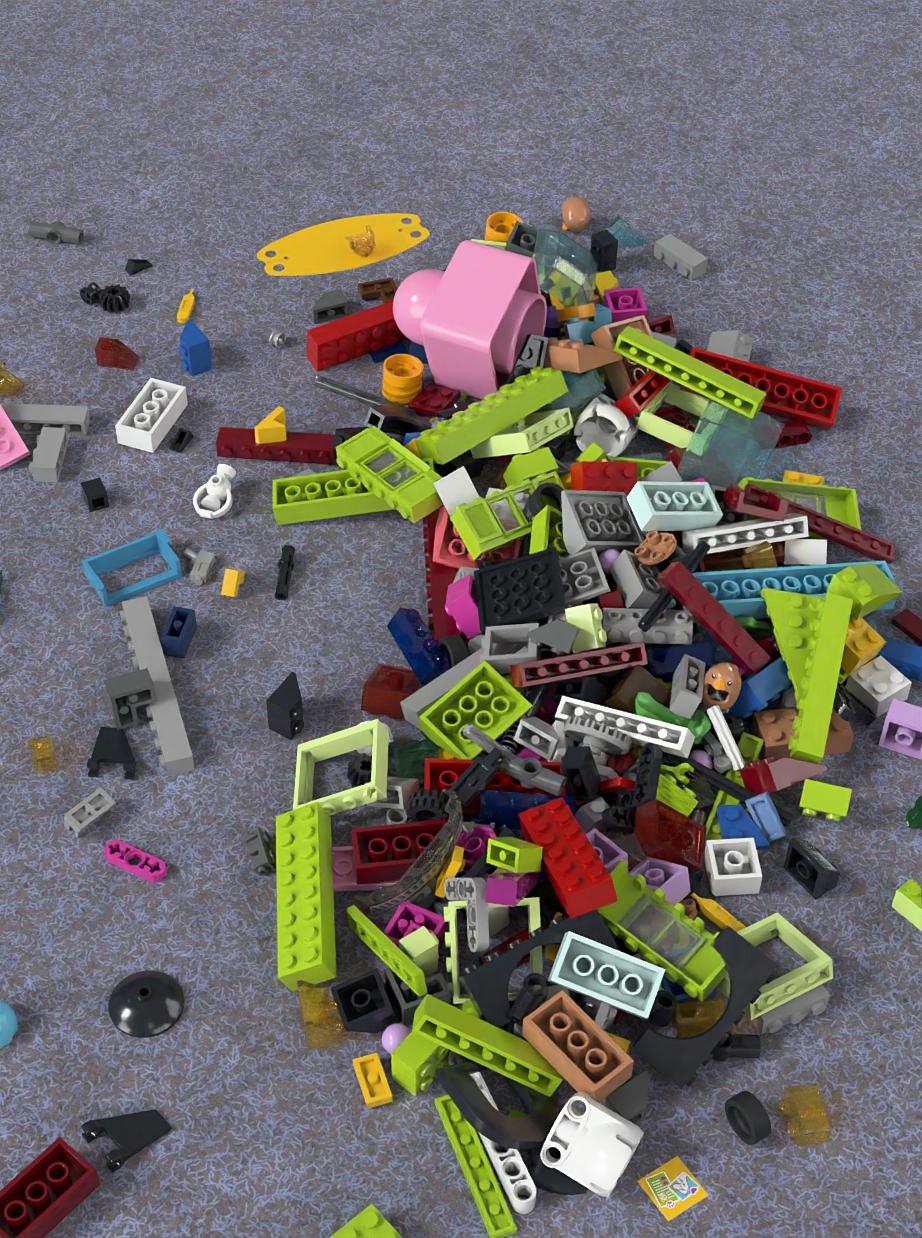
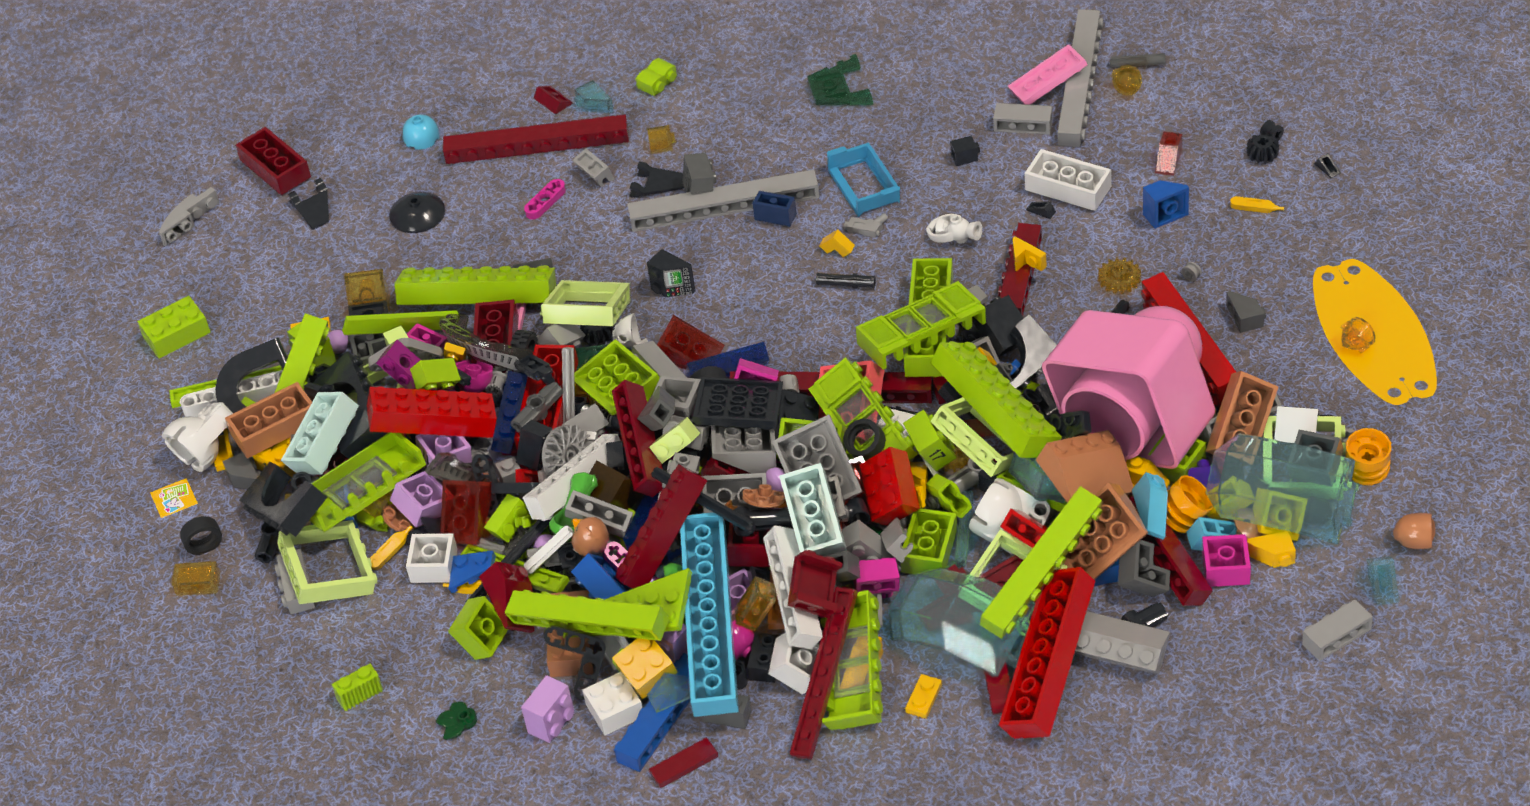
camera: 105 degrees right, 0 degrees up
dark grey piece [28,221,84,244] -> none
reddish brown plate [358,278,397,304] -> none
white sticker [433,466,479,517] -> none
black brick [589,229,618,273] -> none
medium blue tile [745,791,787,842] -> none
black slope [783,838,840,900] -> none
lime slope [827,563,903,621] -> none
none -> dark red brick [443,114,629,164]
none -> clear yellow gear [1098,257,1141,294]

